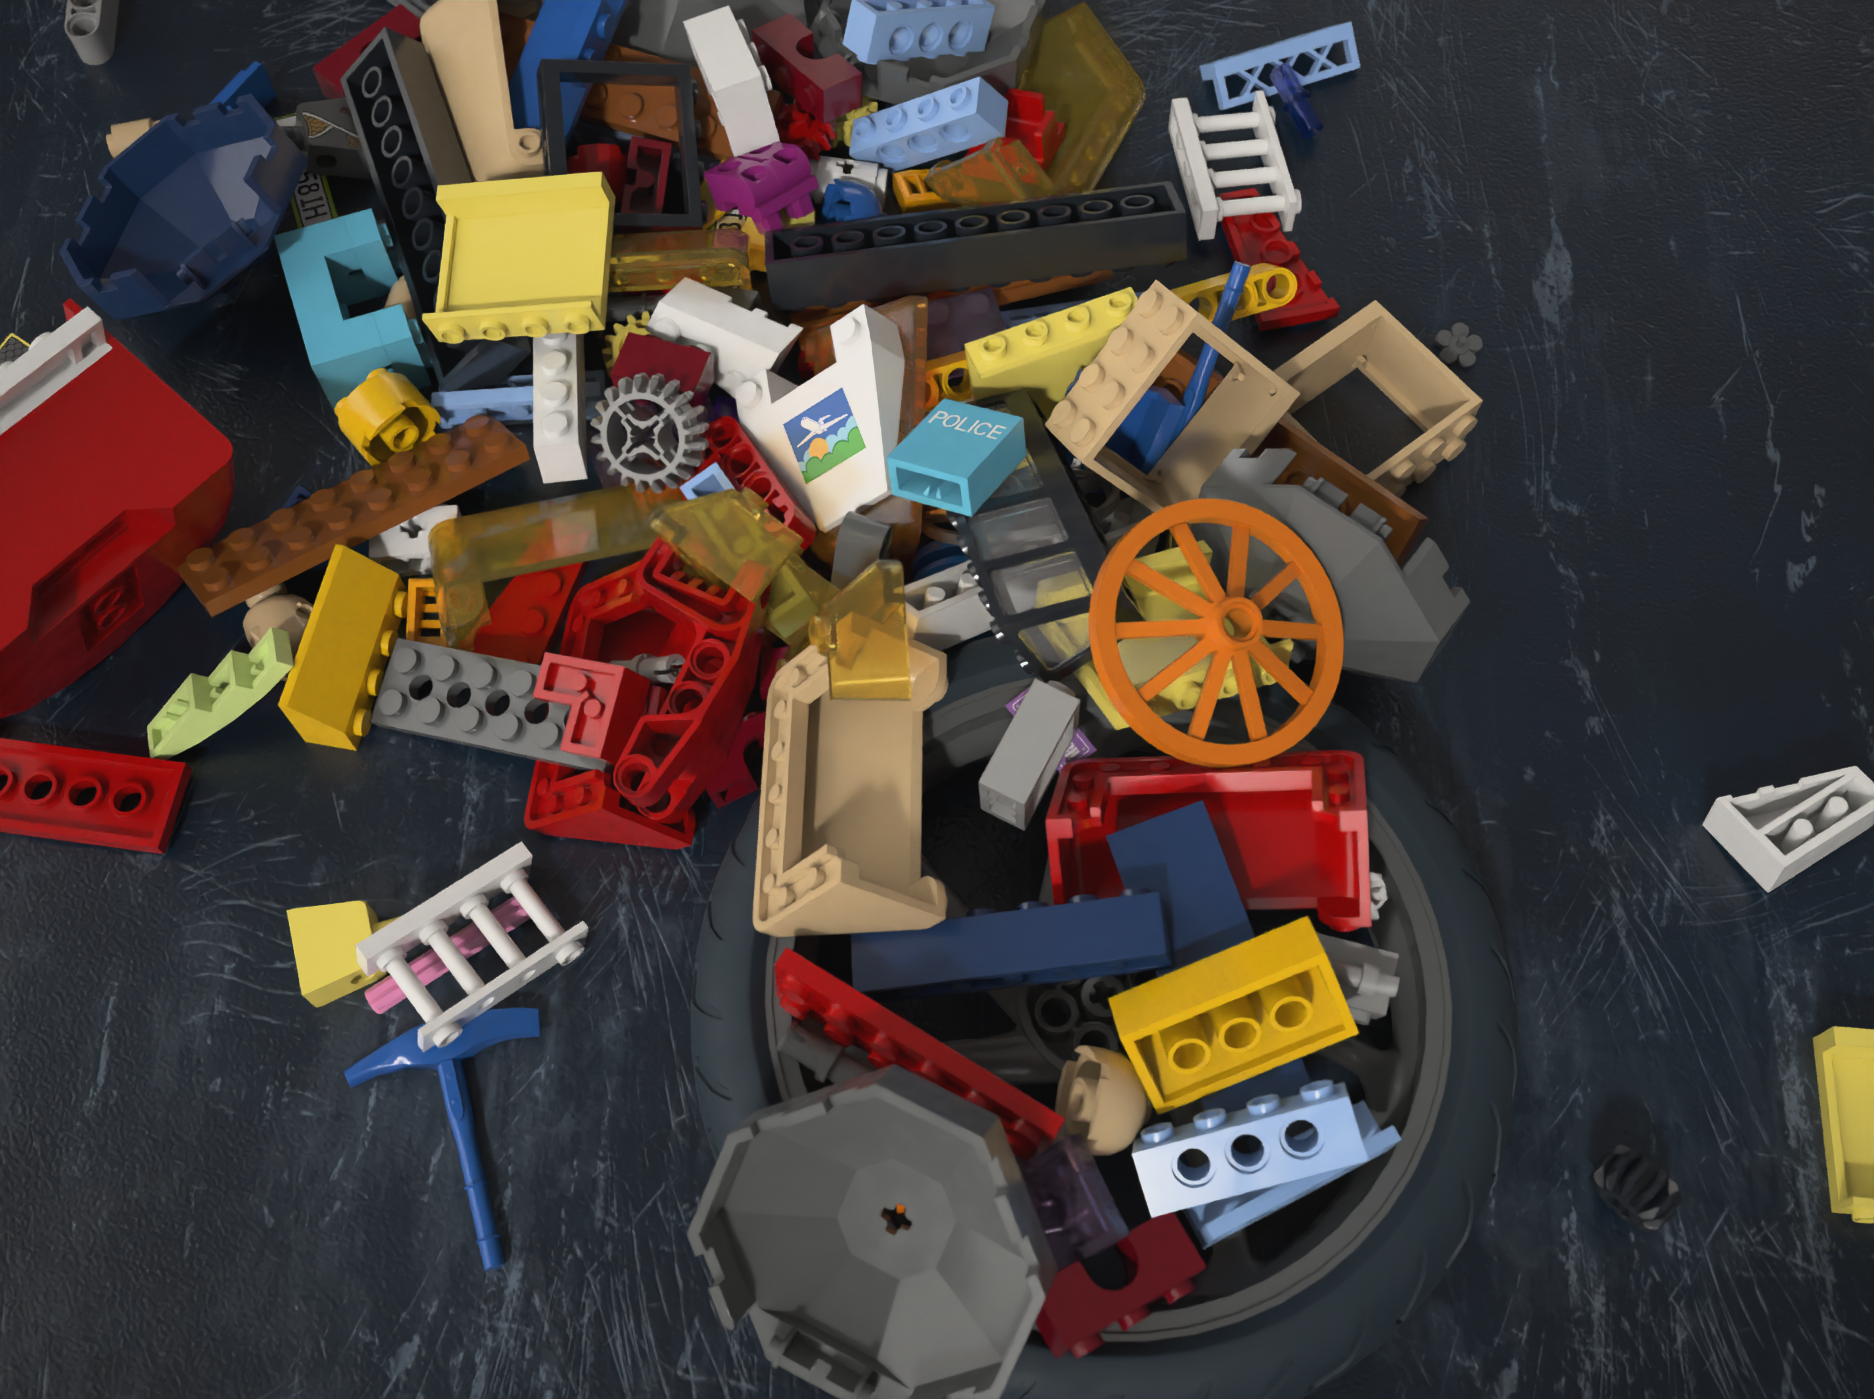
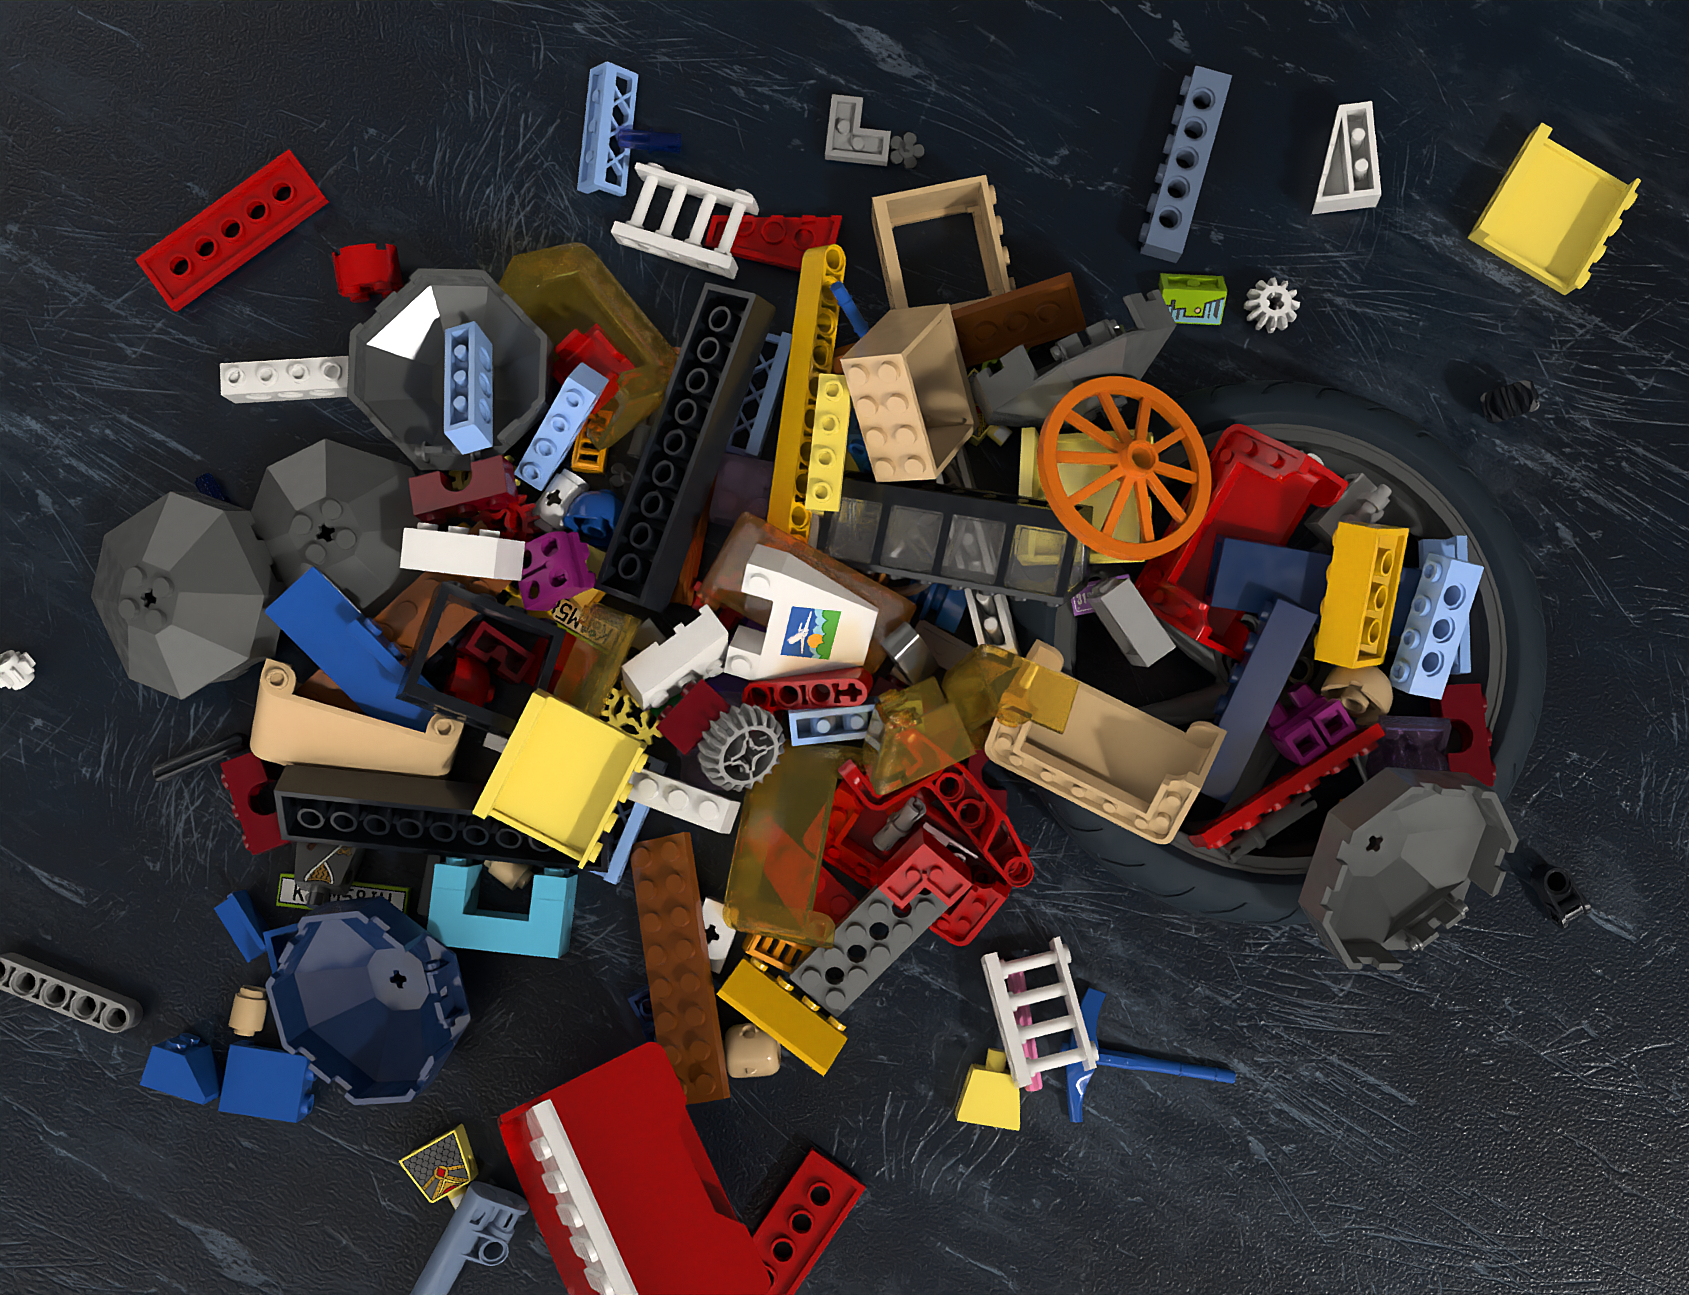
camera: 60 degrees left, 20 degrees up
yellowish green slope [147,627,294,760] -> none
yellow brick [334,368,441,467] -> none
medium azure brick [887,398,1027,517] -> none
none -> blue slope [140,1033,224,1105]
none -> blue panel [218,1040,318,1123]
none -> light grey plate [825,94,891,166]
none -> sand blue brick [1138,66,1232,263]
none -> lime panel [1158,273,1227,325]
none -> white gear [1244,277,1300,333]
none -> magenta hips [1263,681,1357,766]

